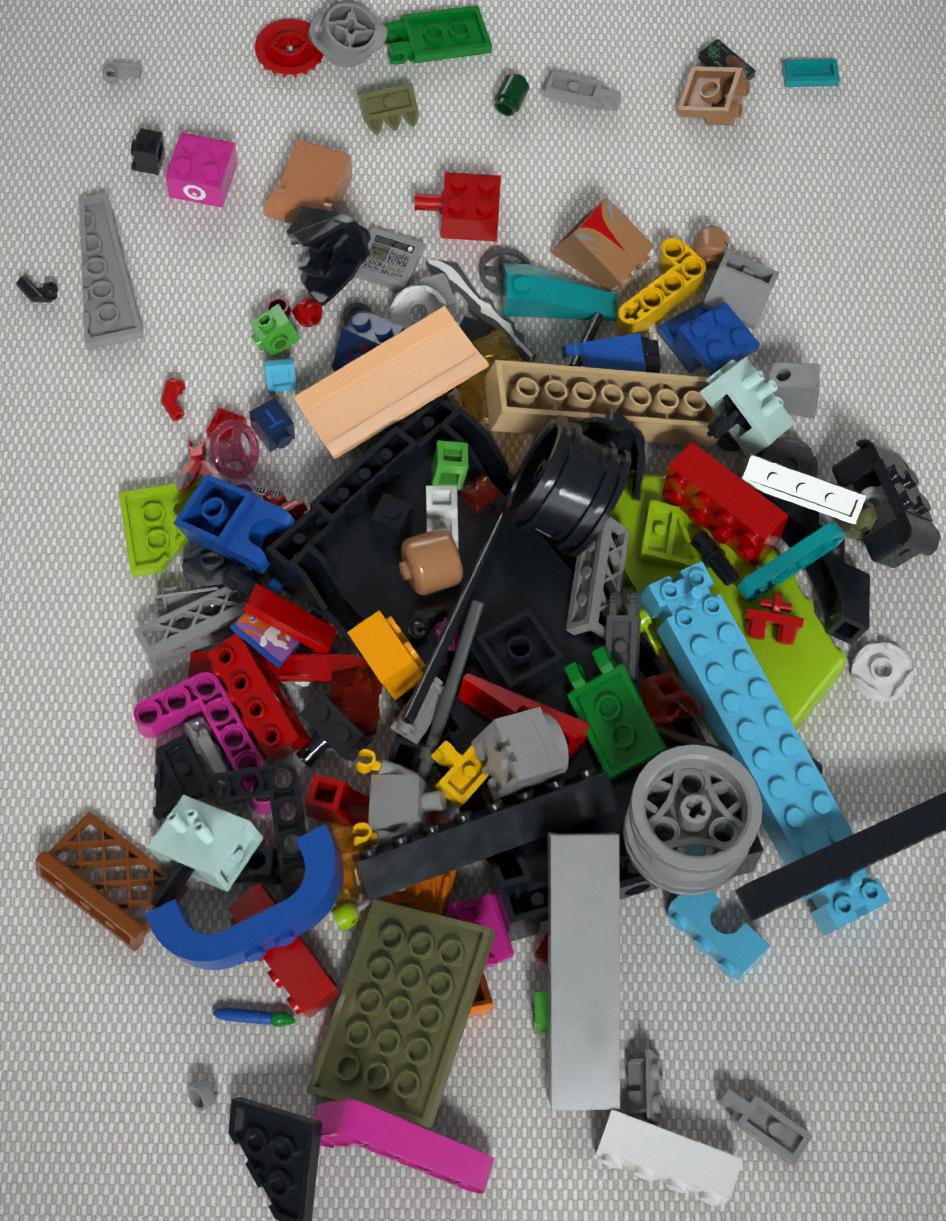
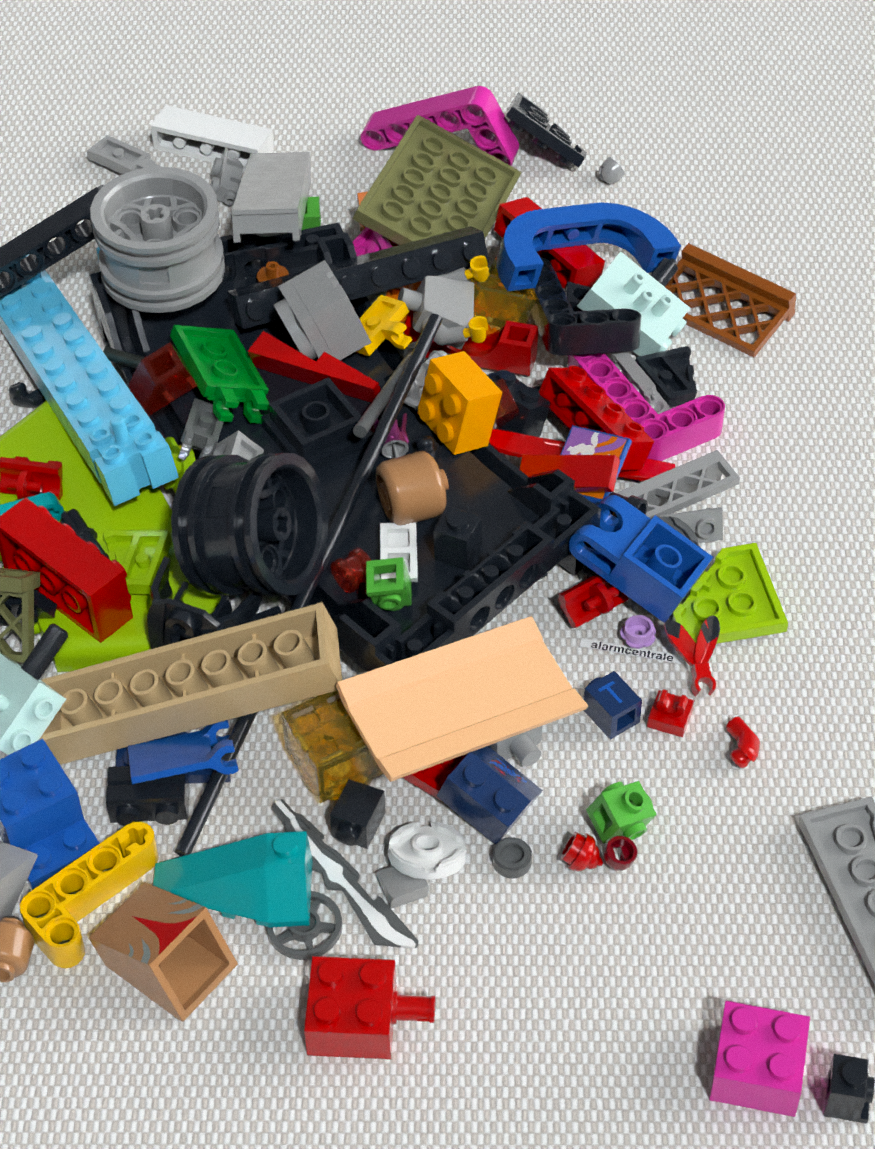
camera: 175 degrees left, 15 degrees down
clear pink piece [209,420,259,479] -> none
nougat piece [264,139,352,224] -> none
medium azure tile [264,358,297,393] -> none
black piece [287,207,371,306] -> none
light grey tile [355,227,425,292] -> none

